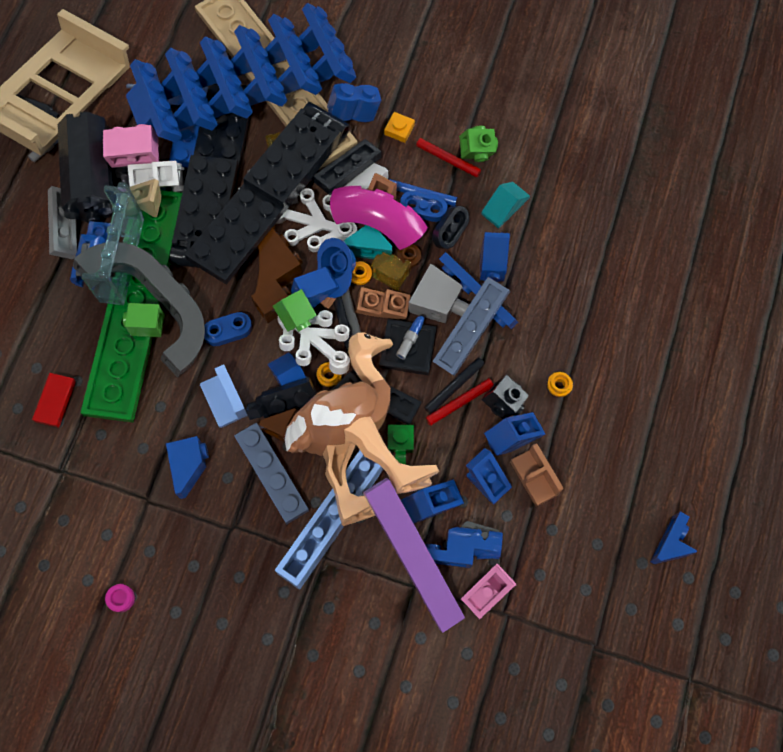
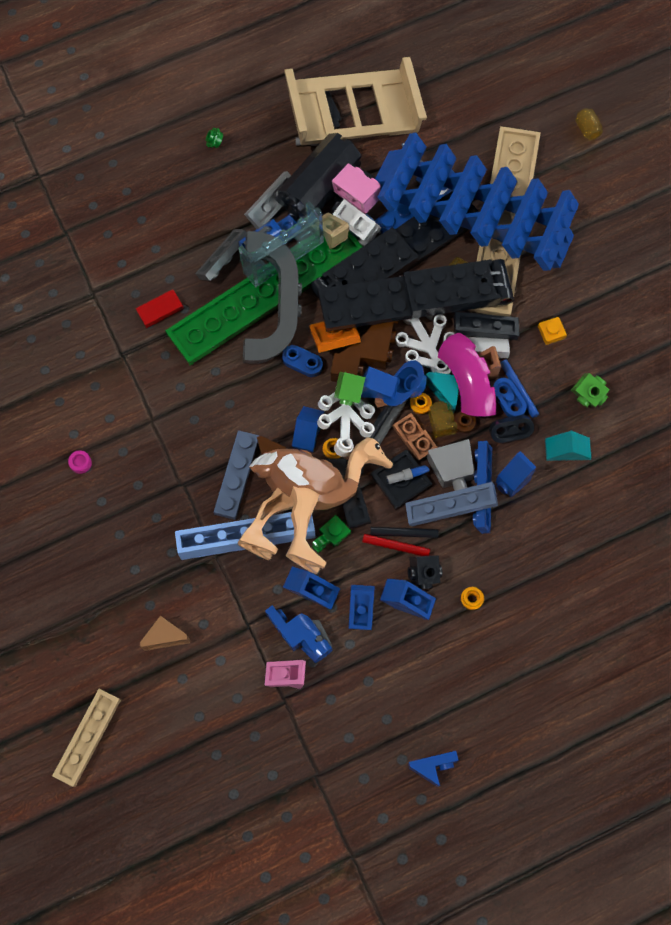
camera: 50 degrees right, 0 degrees up
bright green brick [123,303,164,337] -> none
blue slope [166,436,209,499] -> none
light blue panel [200,365,247,428] -> none
black hinge [246,377,317,420] -> none
blue brick [327,83,381,122] -> none
medium lavender tile [363,478,465,633] -> none
red bar [416,138,481,178] -> none
nougat panel [510,443,563,507] -> none
none -> medium nougat slope [140,616,190,651]
none -> dark grey plate [195,229,247,281]
none -> orange tile [309,321,361,353]

